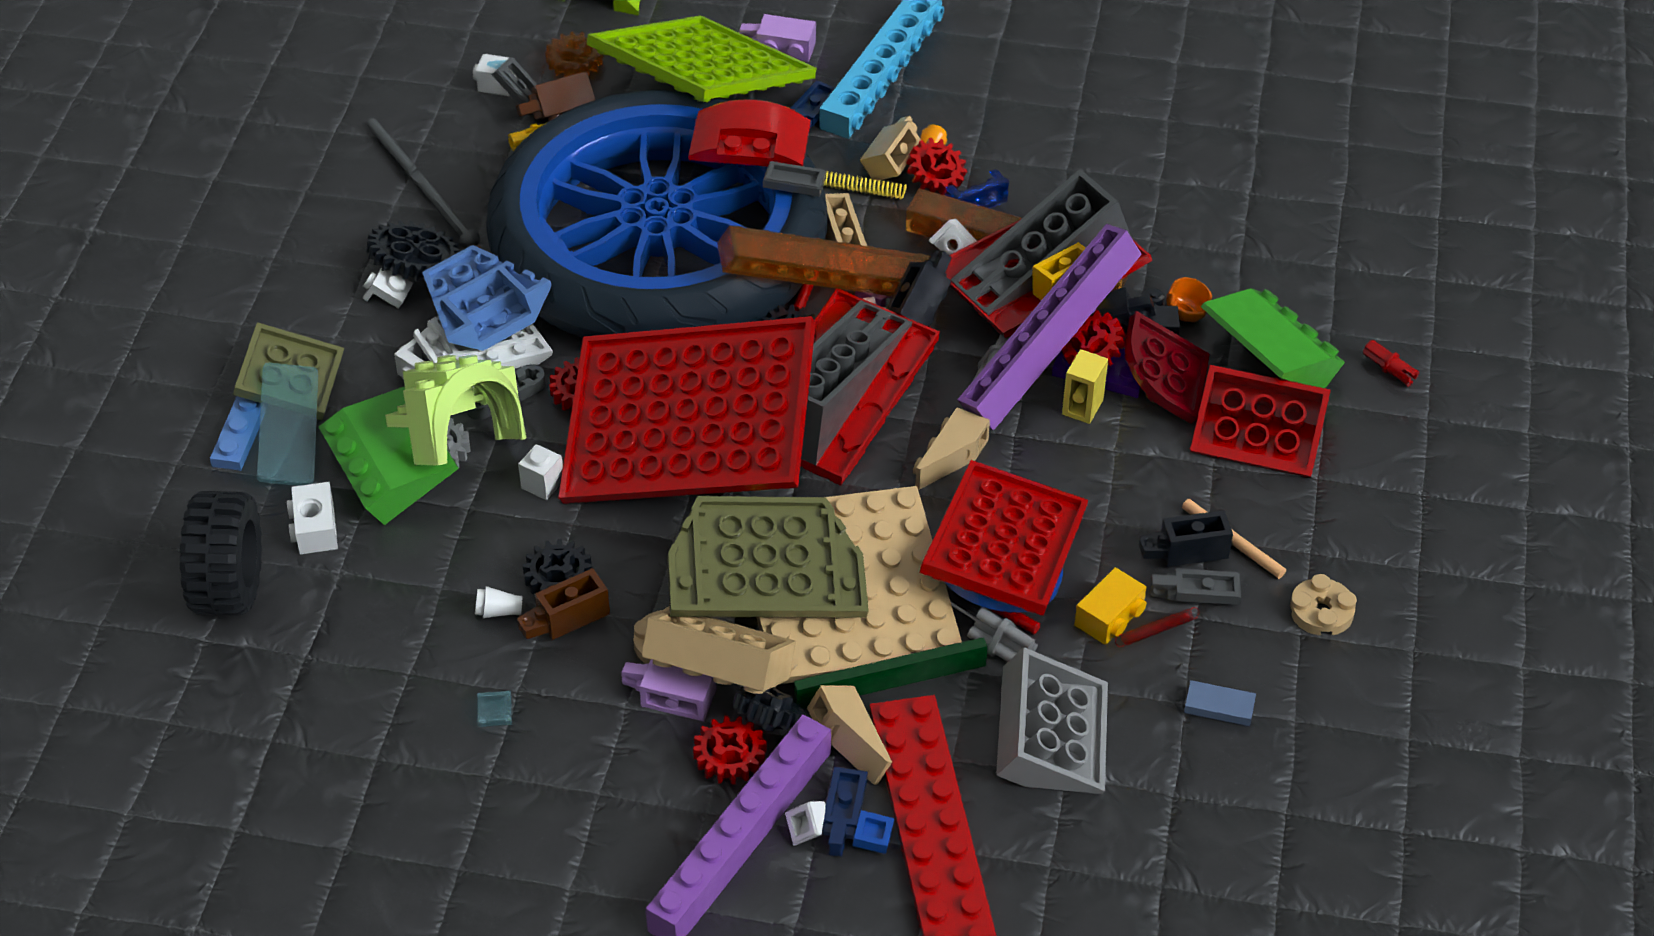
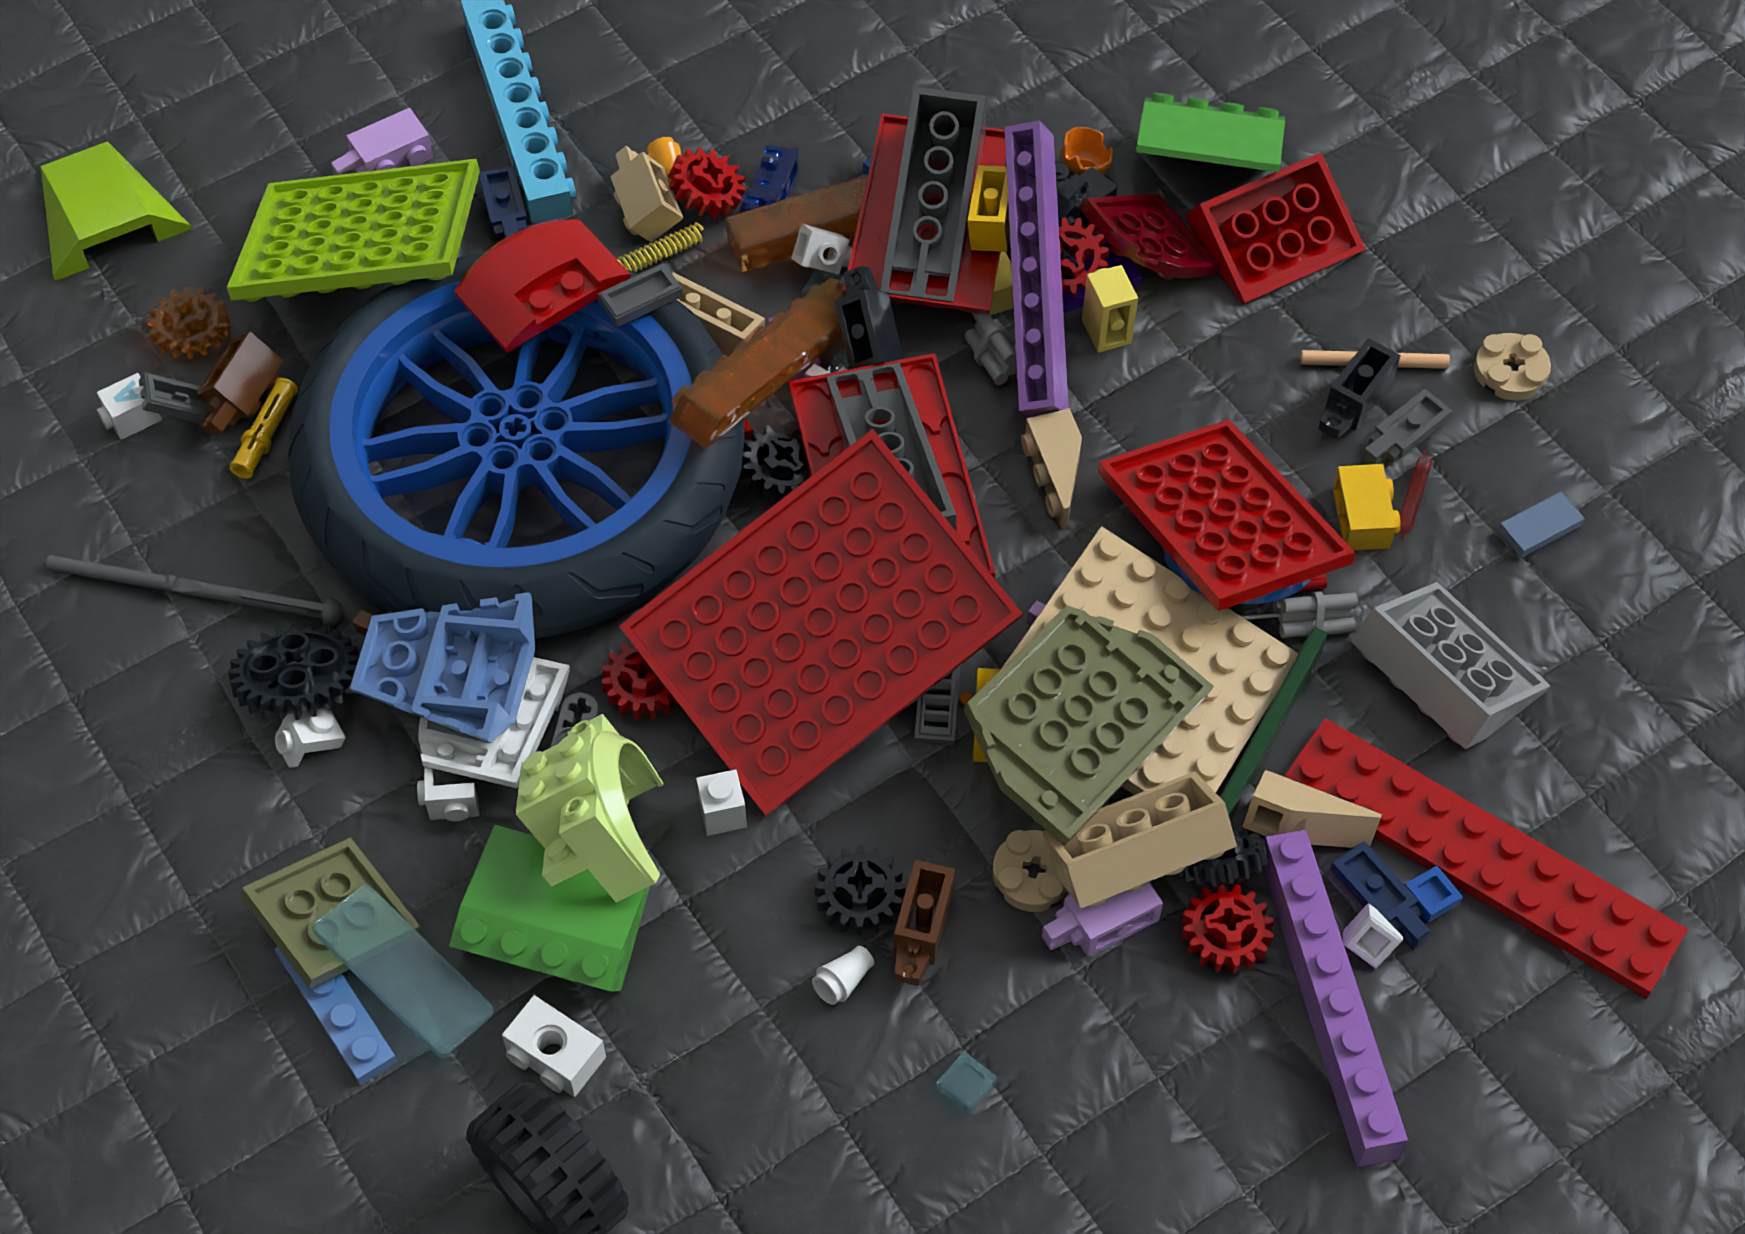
camera: 45 degrees left, 10 degrees up
red axle [1362,340,1420,387] -> none

